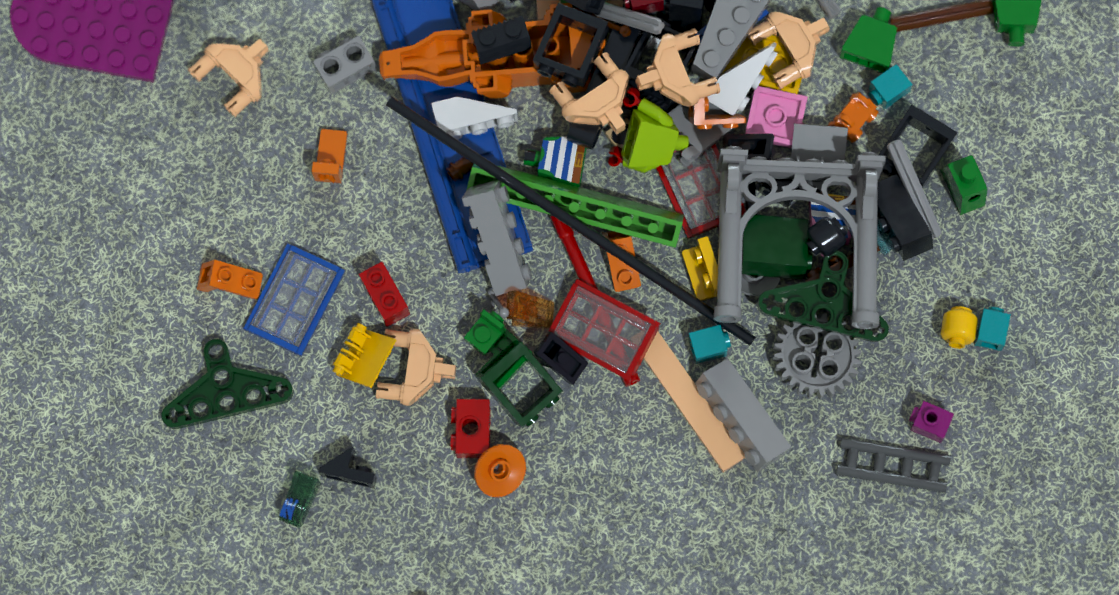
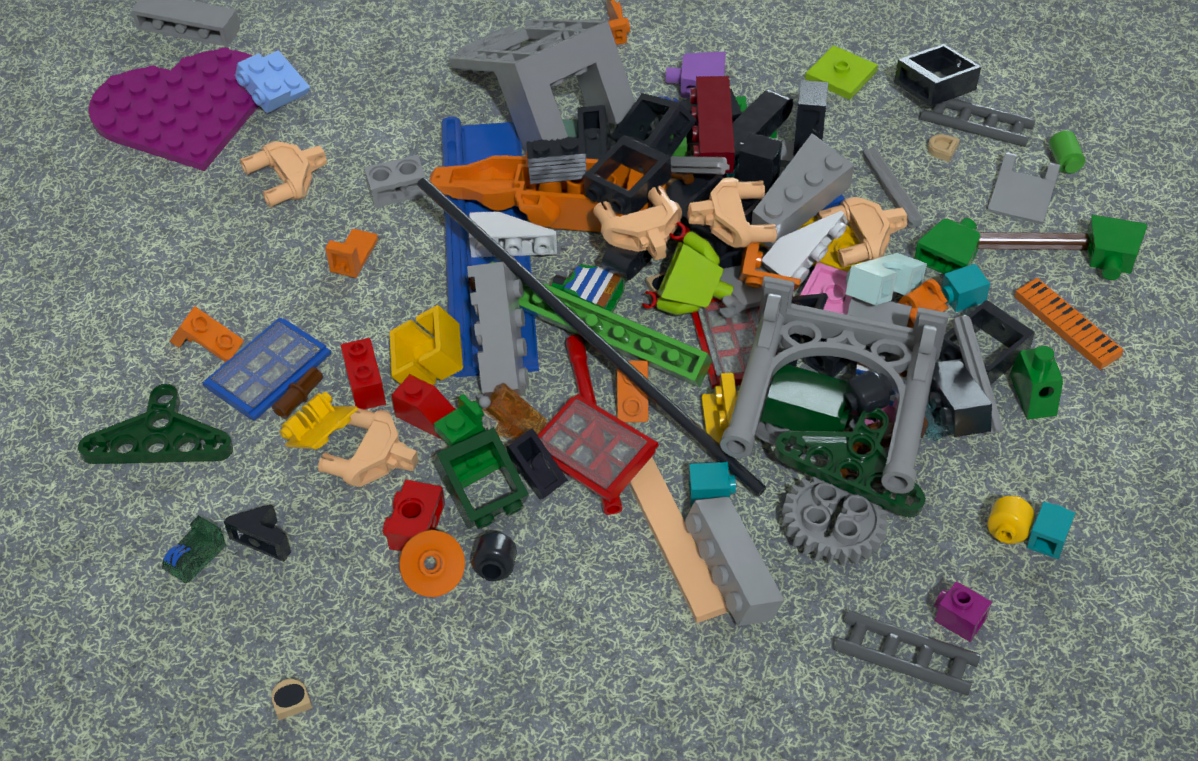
camera: 10 degrees right, 25 degrees down
none -> reddish brown axle [271,367,324,419]
none -> yellow piece [389,305,463,385]
none -> red slope [392,374,456,441]
none -> black head [472,532,517,581]
none -> light aqua arch [845,253,927,305]
none -> orange tile [1014,278,1124,370]

